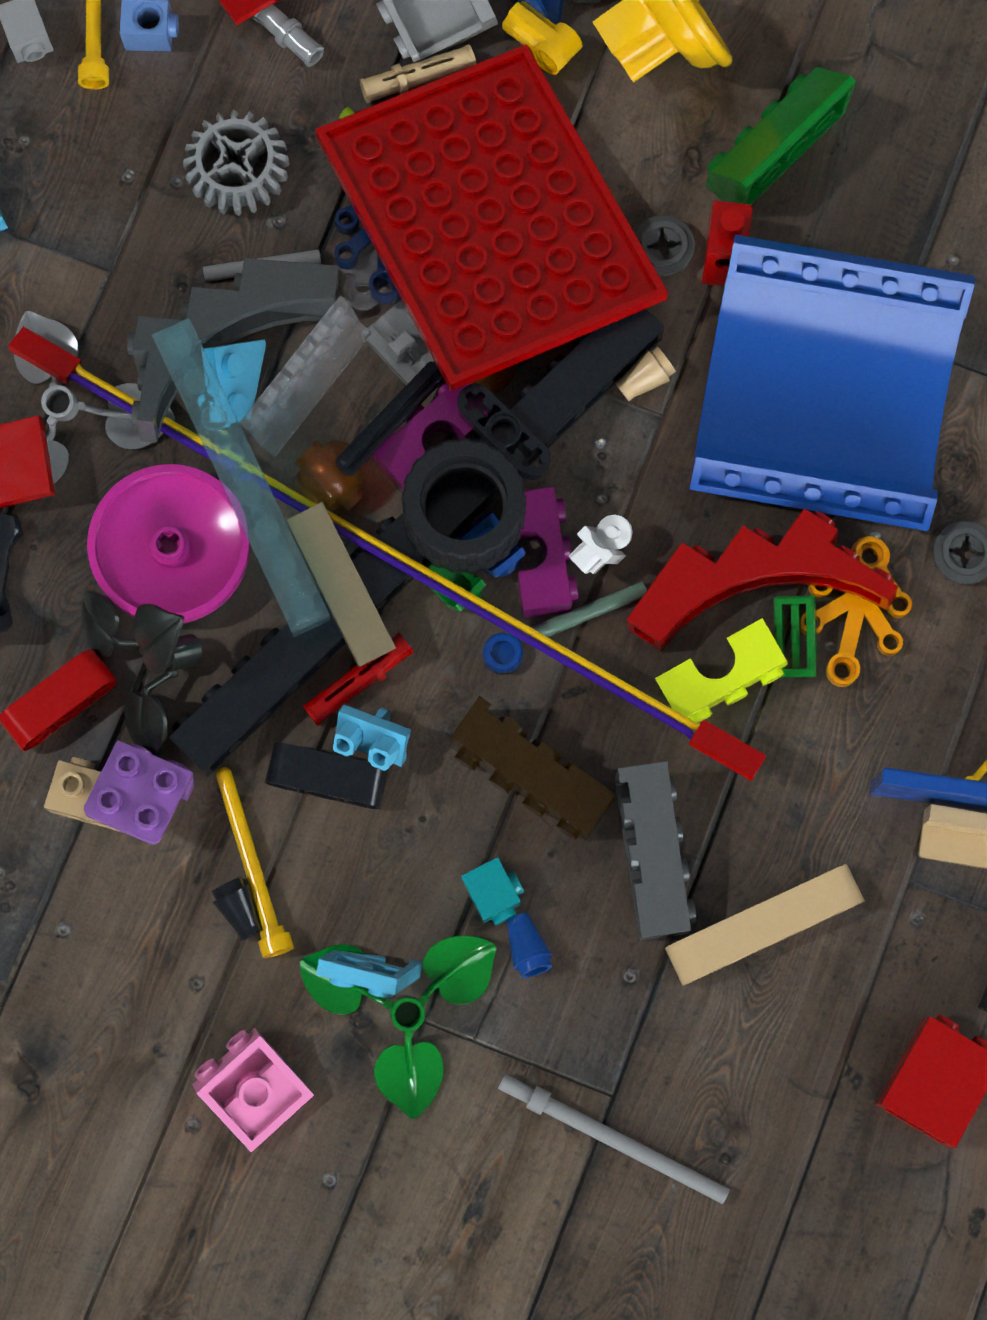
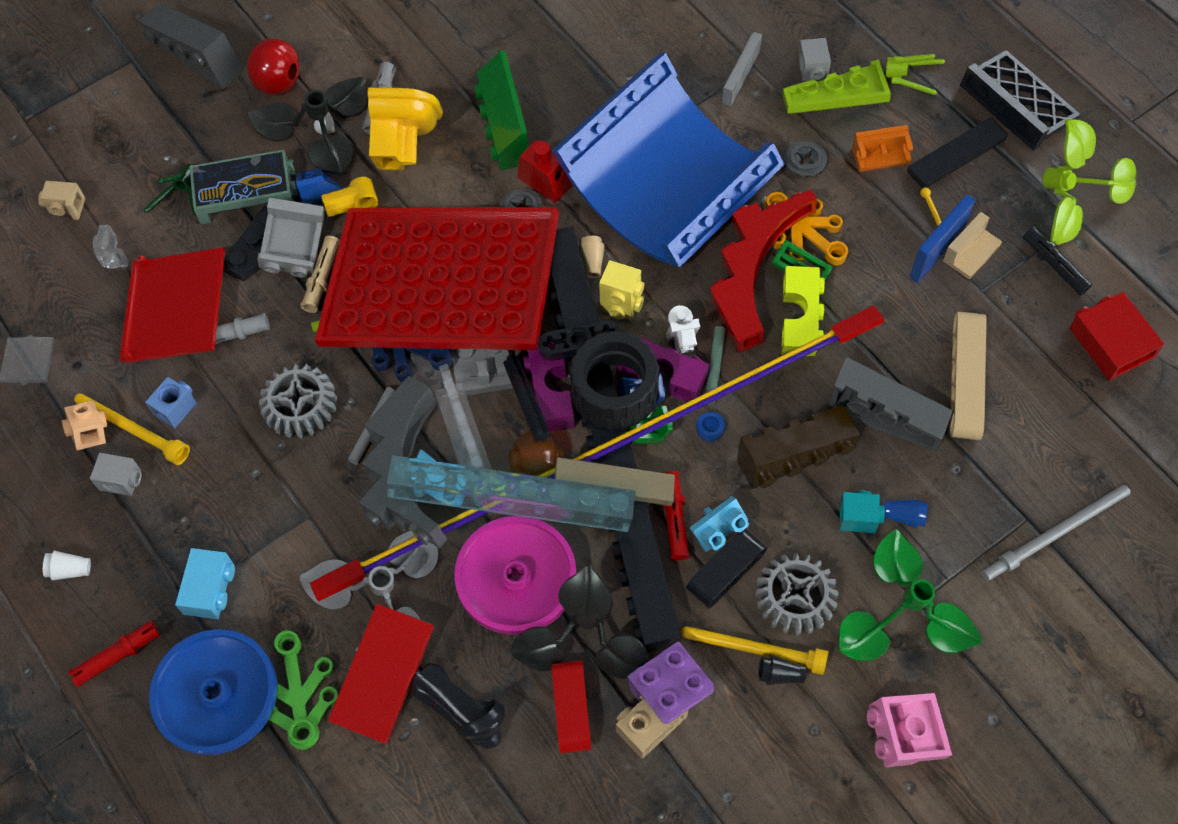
camera: 55 degrees left, 15 degrees down
medium azure wing [316,950,422,998] -> none
none -> light yellow brick [599,260,644,321]
none -> light grey gear [755,553,839,636]

